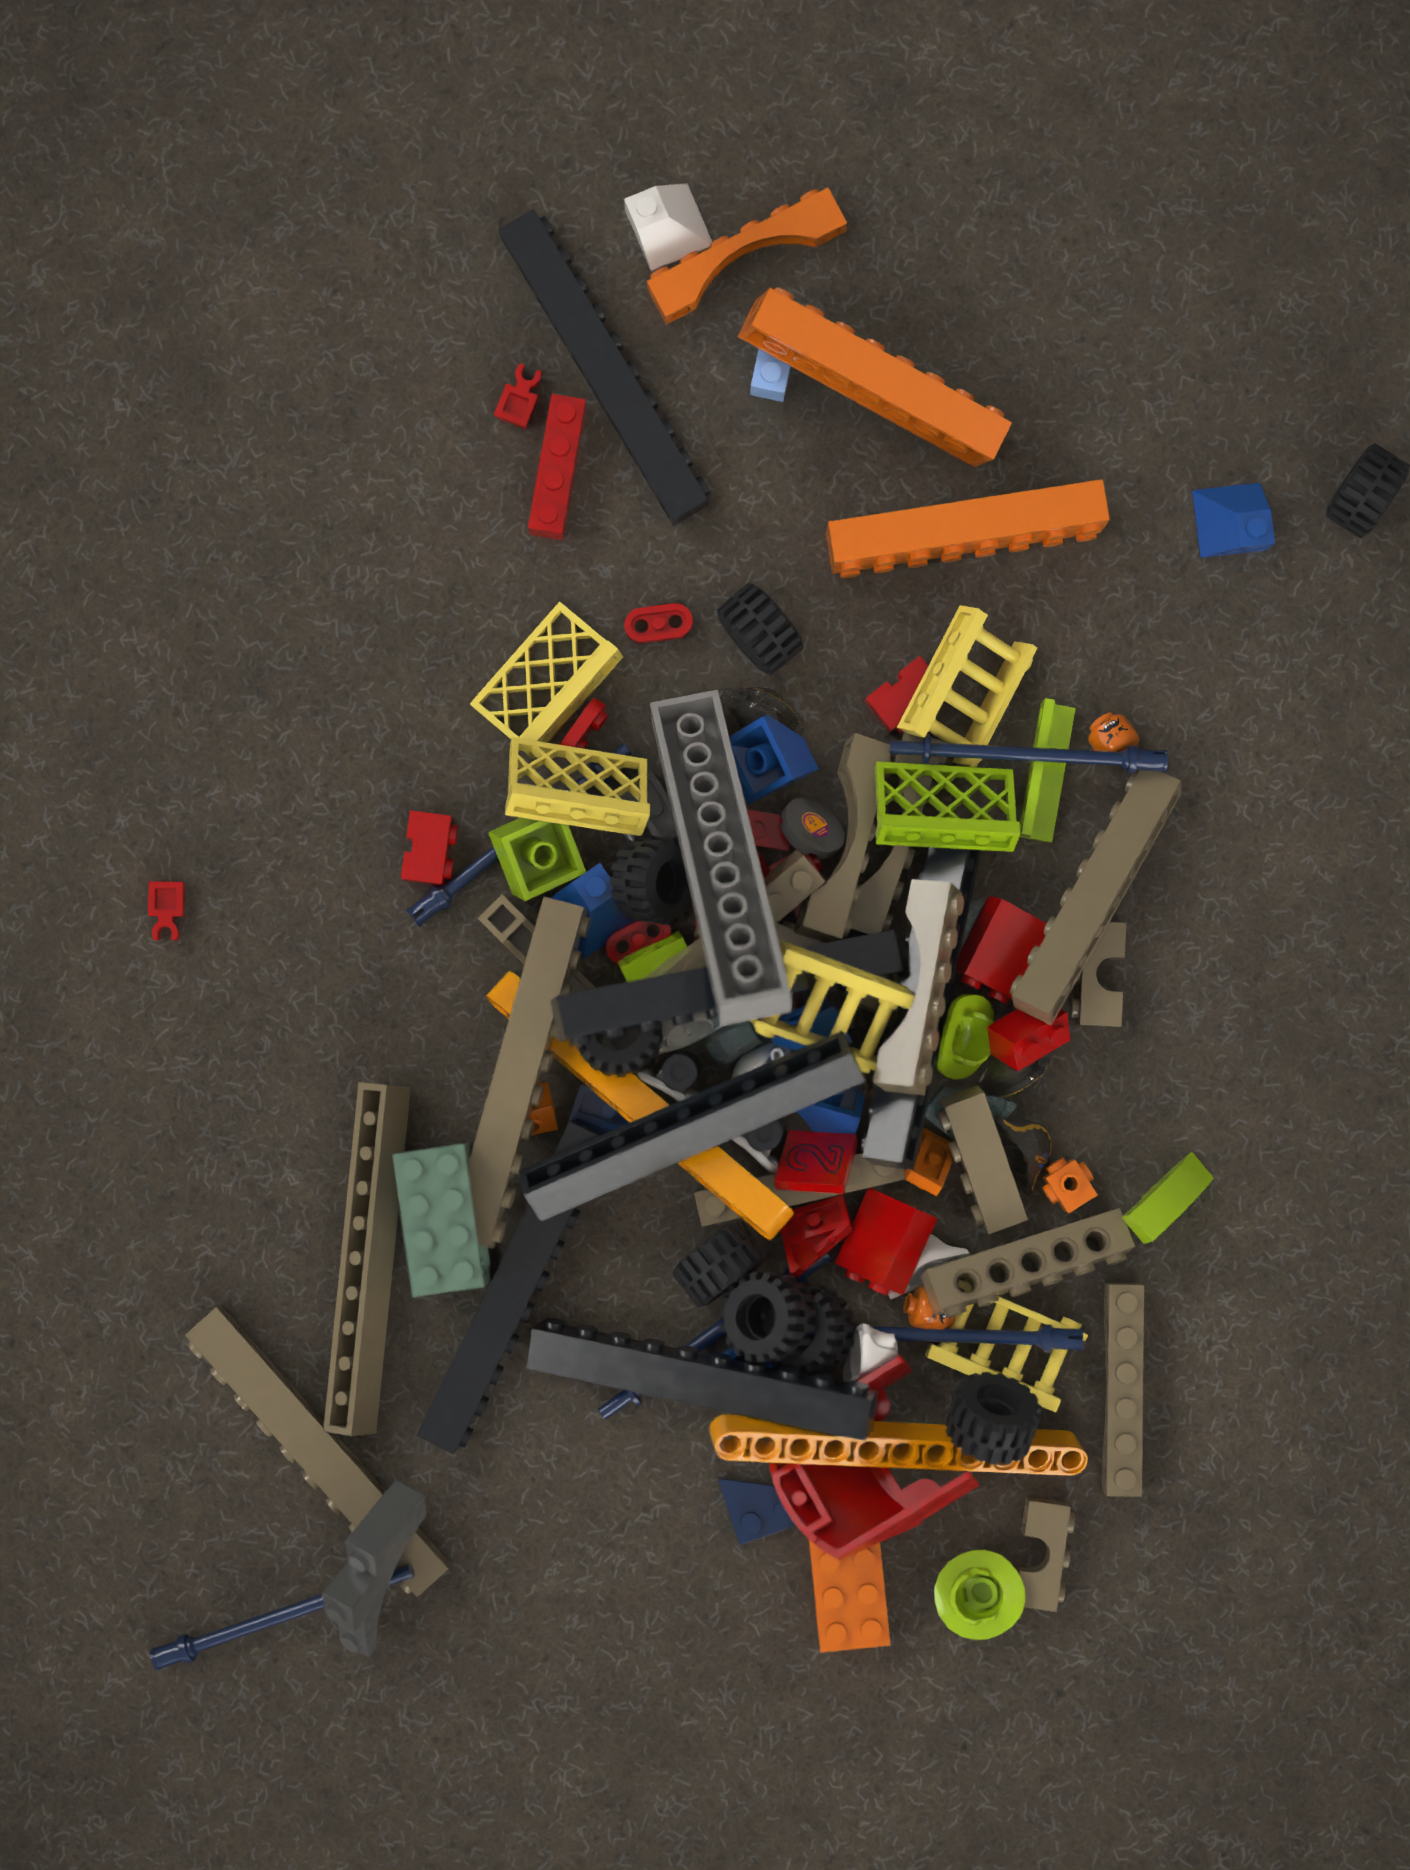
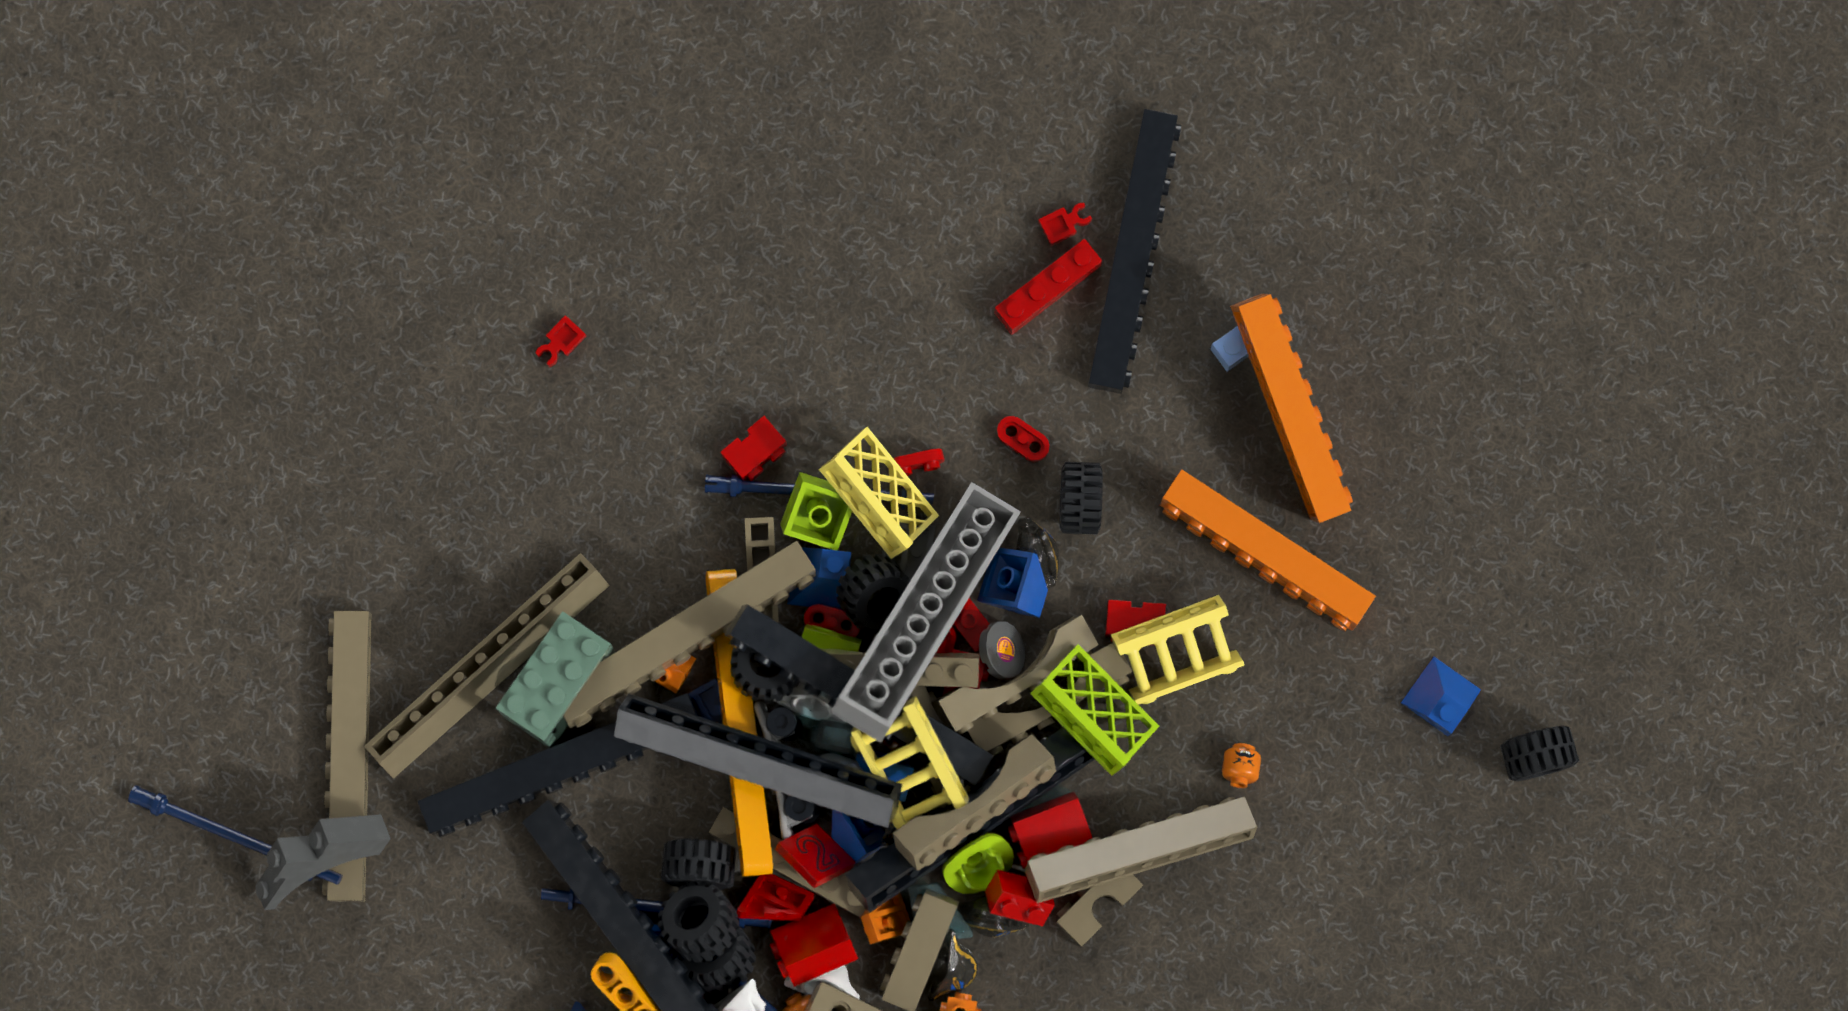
camera: 40 degrees right, 5 degrees down
light yellow fence [470,601,623,760] -> none
white slope [624,184,712,272] -> none
orange arch [647,188,847,325] -> none
dark blue bar [890,734,1168,773] -> none
lime fence [1019,698,1076,843] -> none

